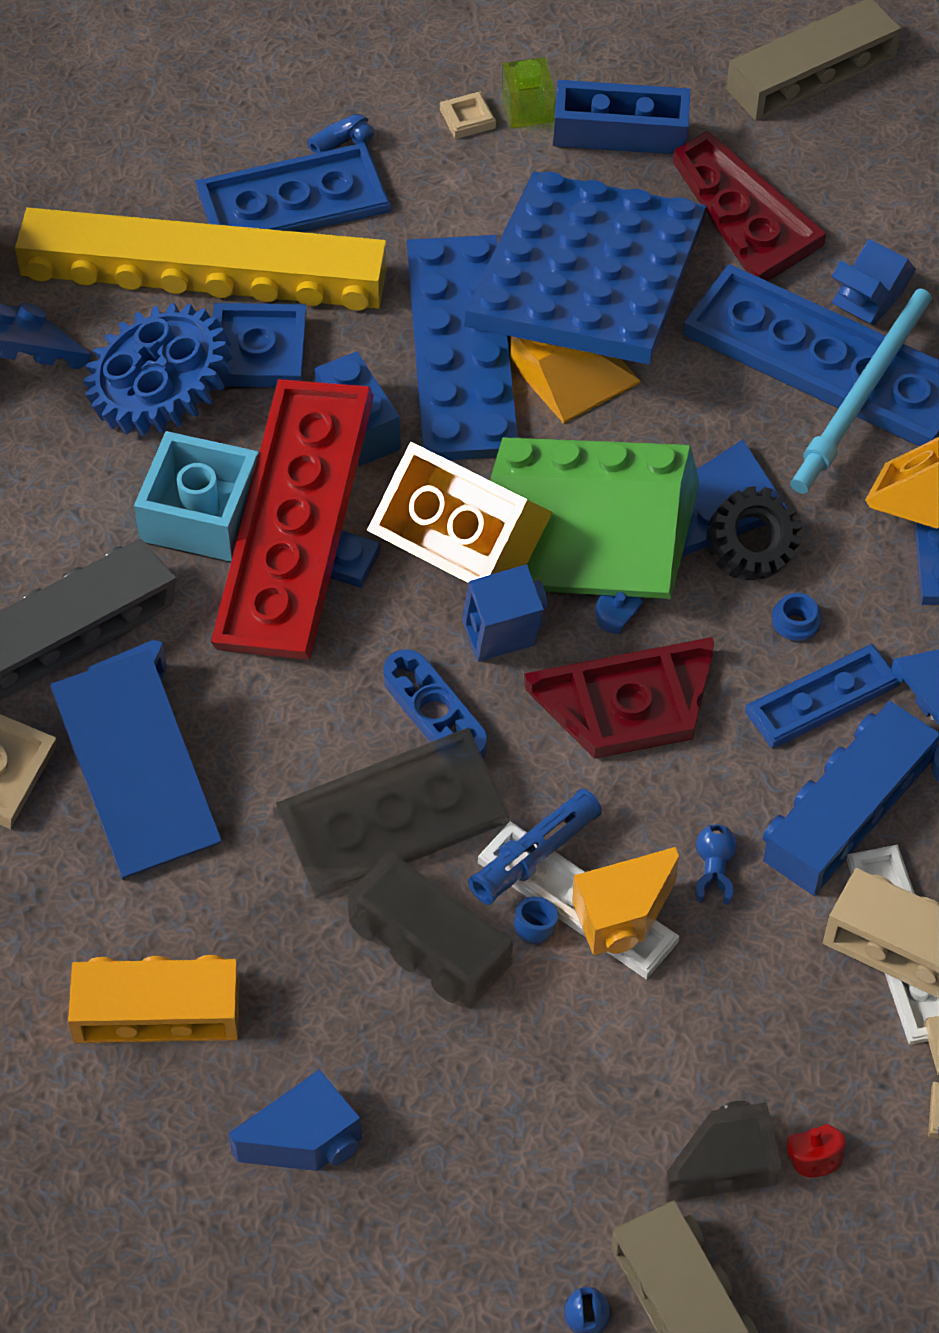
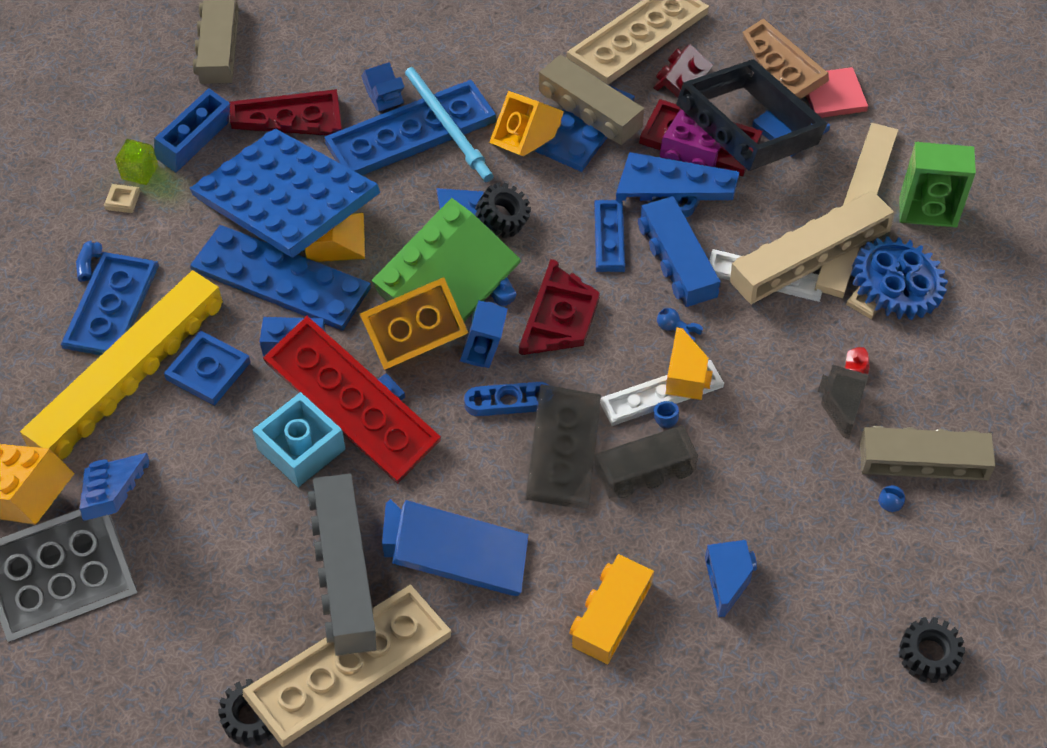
camera: 60 degrees left, 0 degrees up
blue gear [83,303,233,436] -> none
blue pin [468,789,602,905] -> none
blue plate [771,593,822,641] -> none

